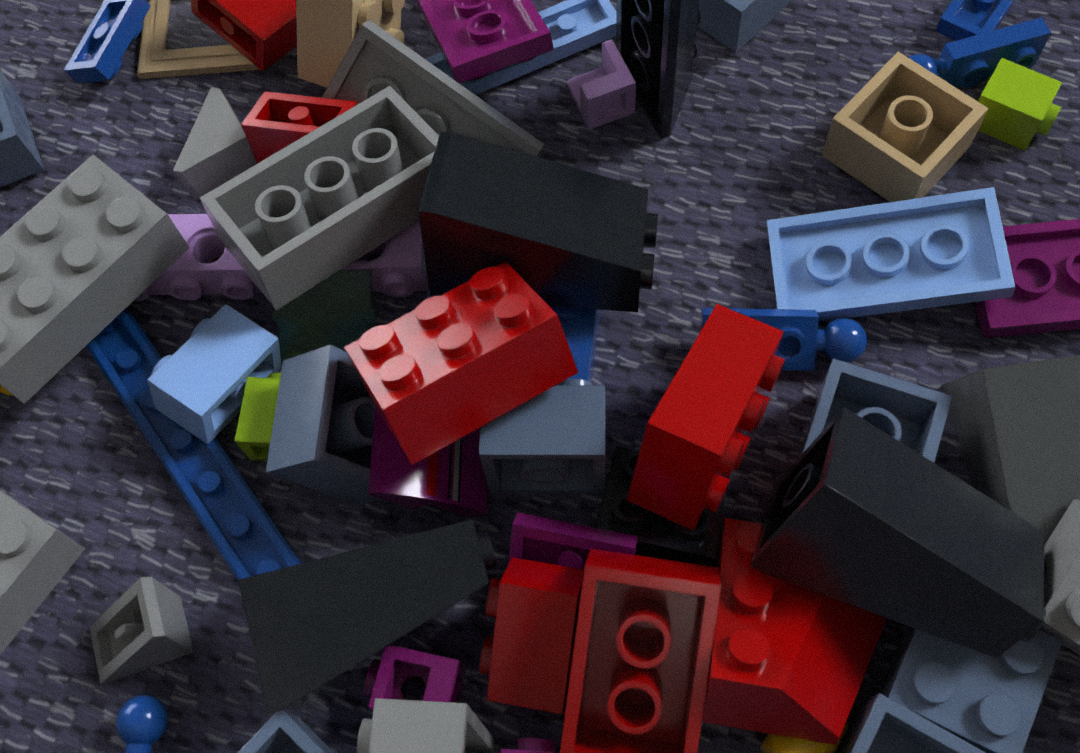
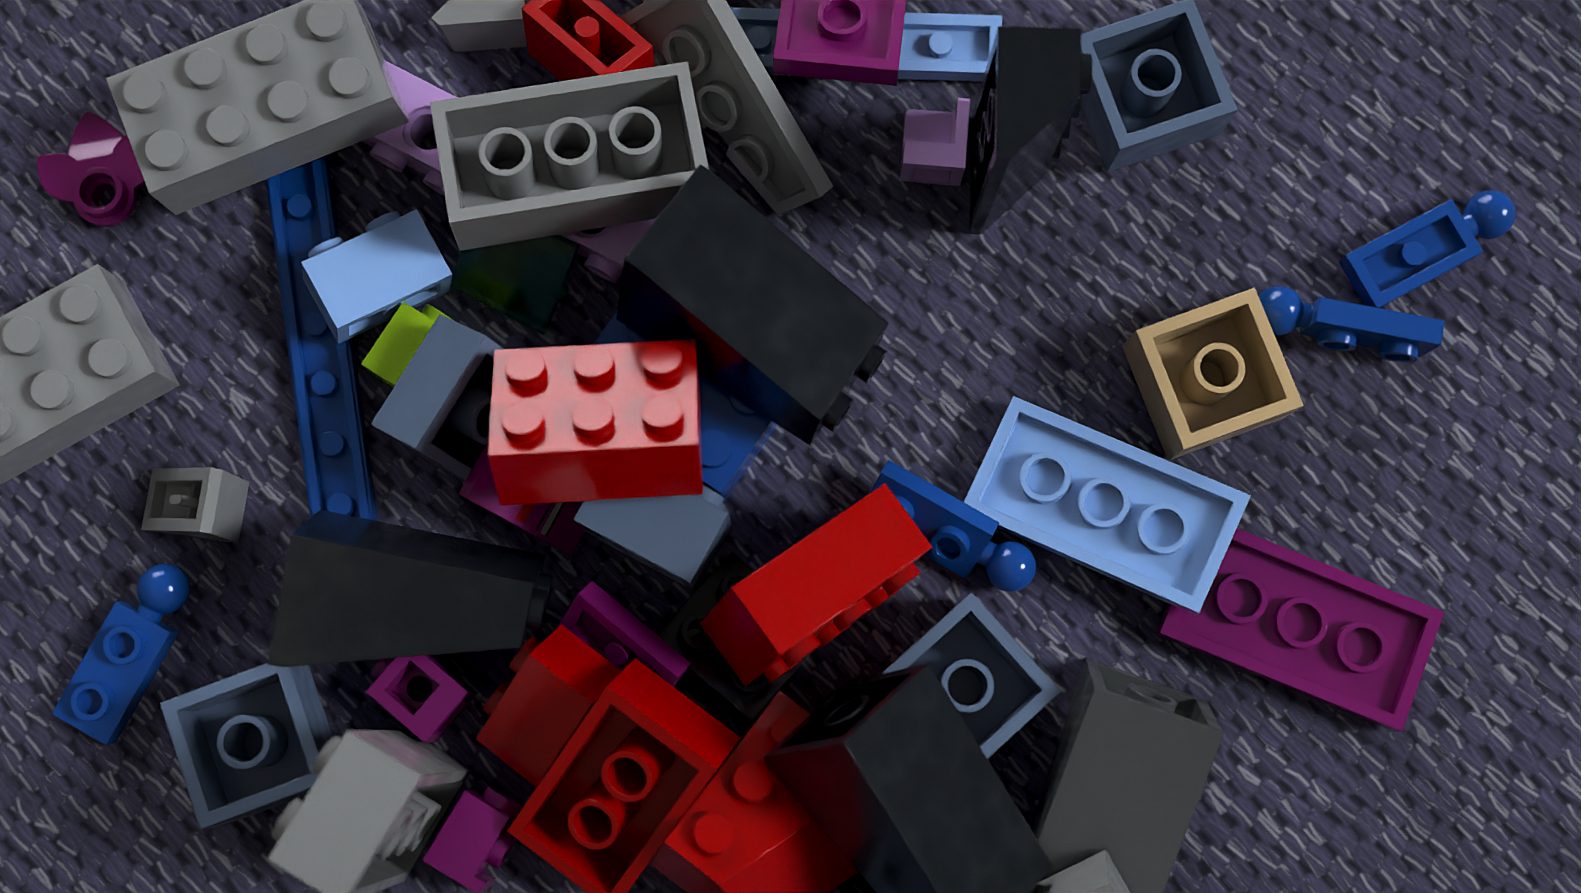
camera: 20 degrees right, 15 degrees up
lime brick [978,58,1062,151] -> none

